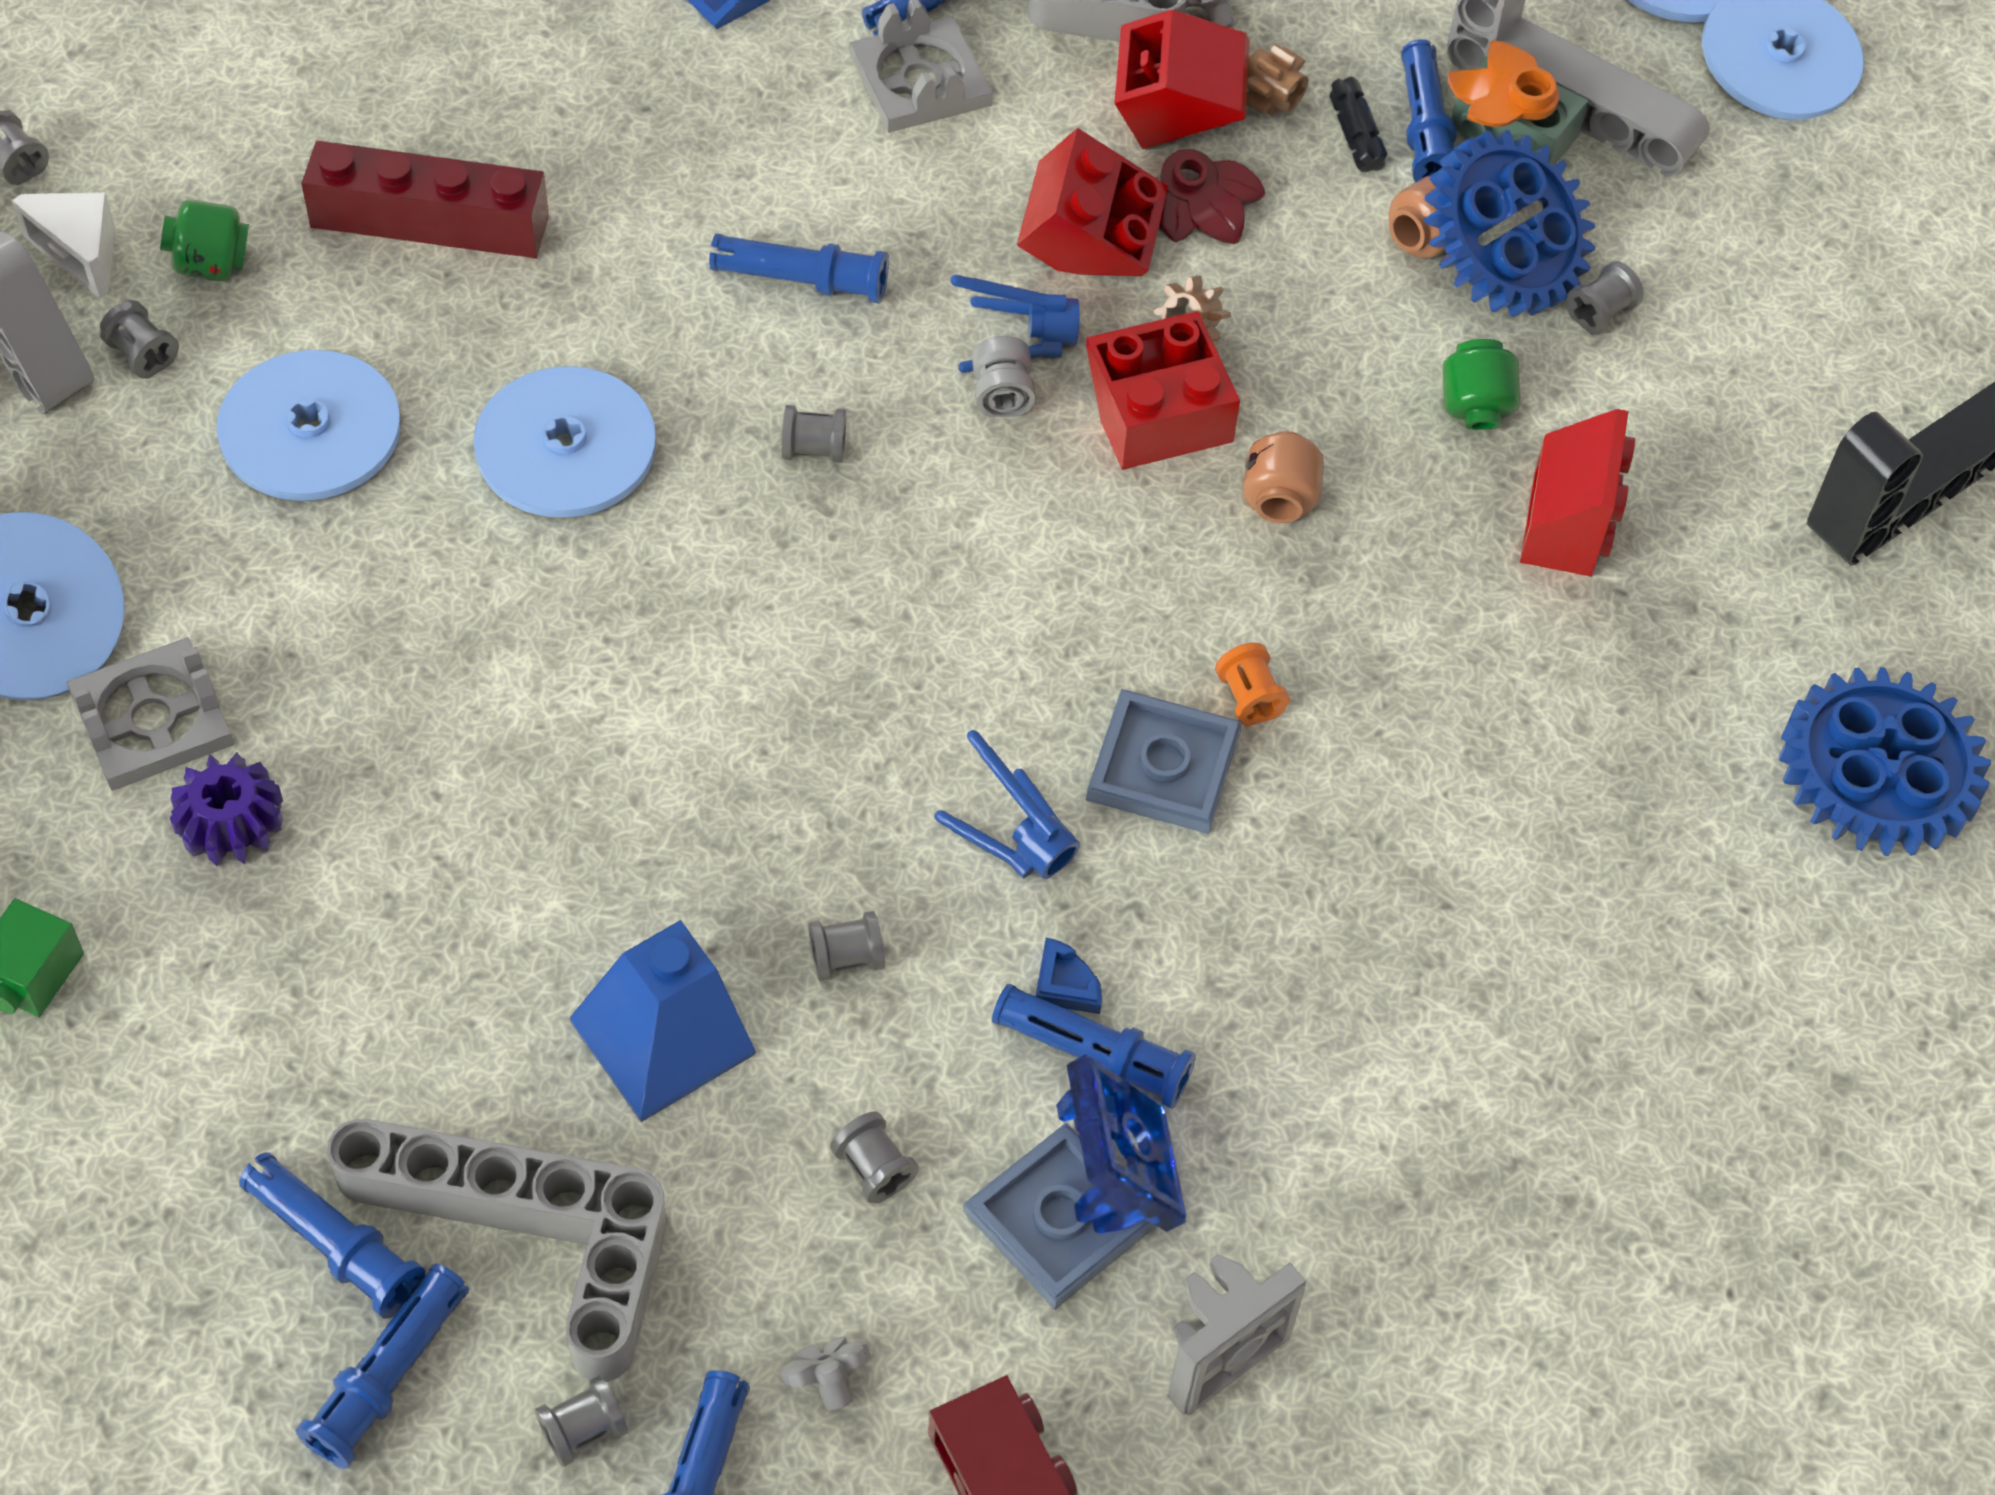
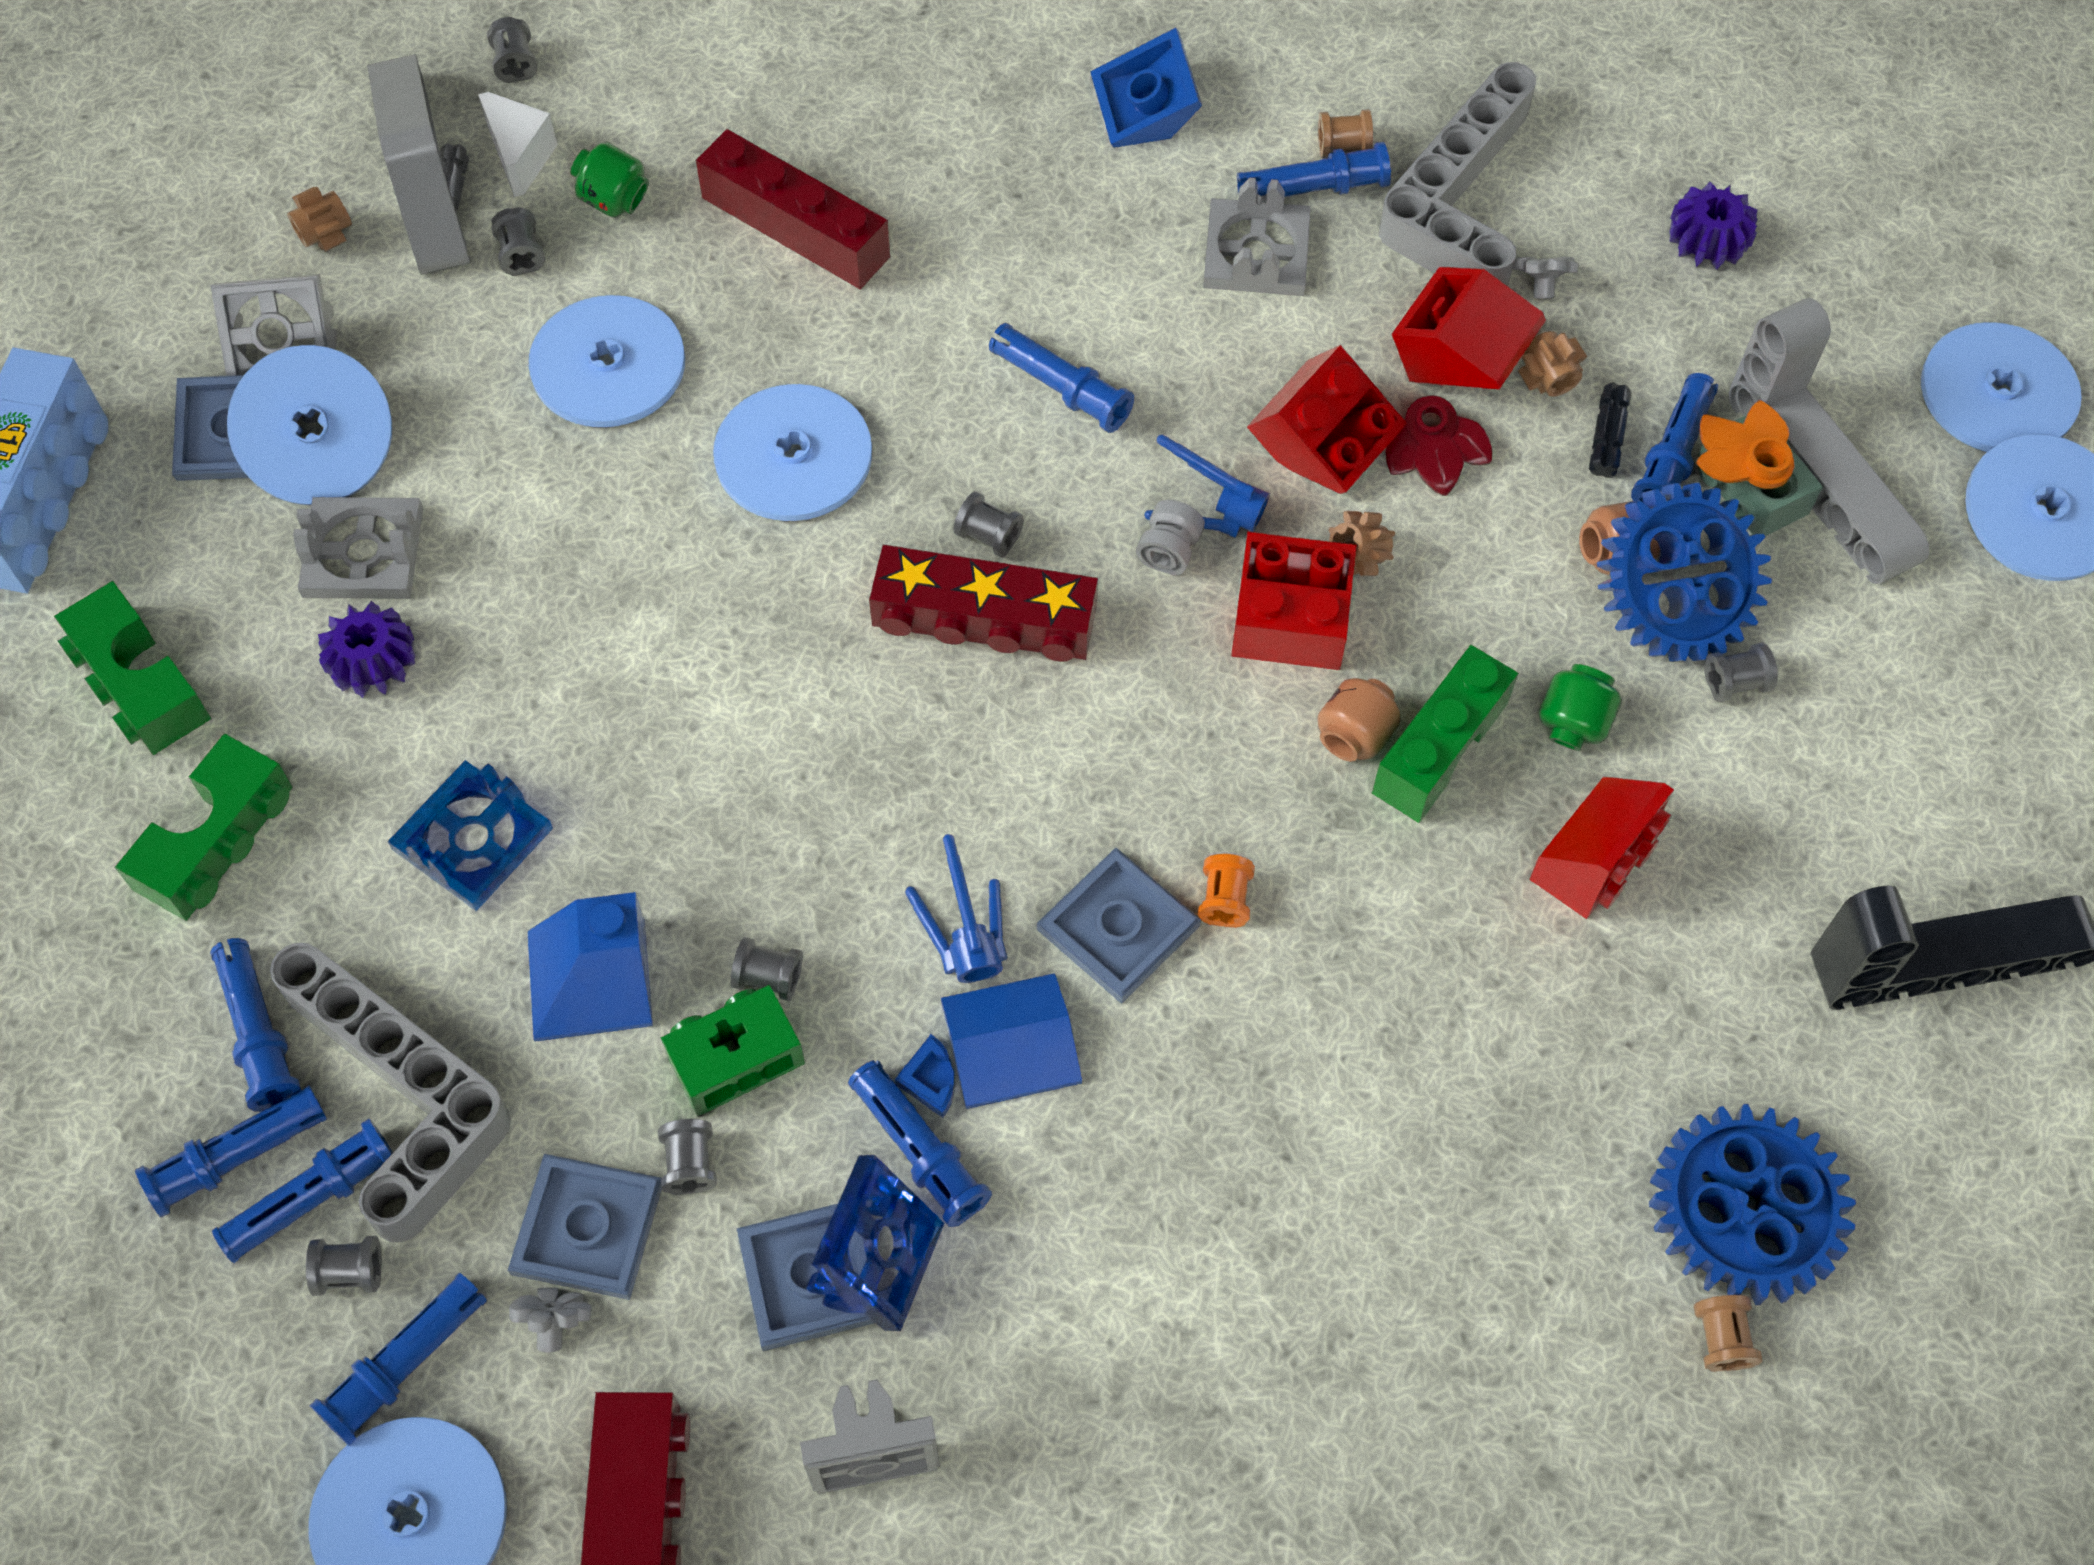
camera: 30 degrees right, 5 degrees up
none -> green arch [115,733,293,921]
none -> blue pin [211,1118,394,1263]
none -> clear blue piece [387,760,553,911]
none -> sand blue tile [508,1154,662,1300]
none -> green brick [660,985,805,1117]
none -> dark red brick [869,544,1098,662]
none -> blue slope [941,973,1082,1109]
none -> green arch [1371,644,1519,823]
none -> medium nougat bush [1693,1295,1763,1372]

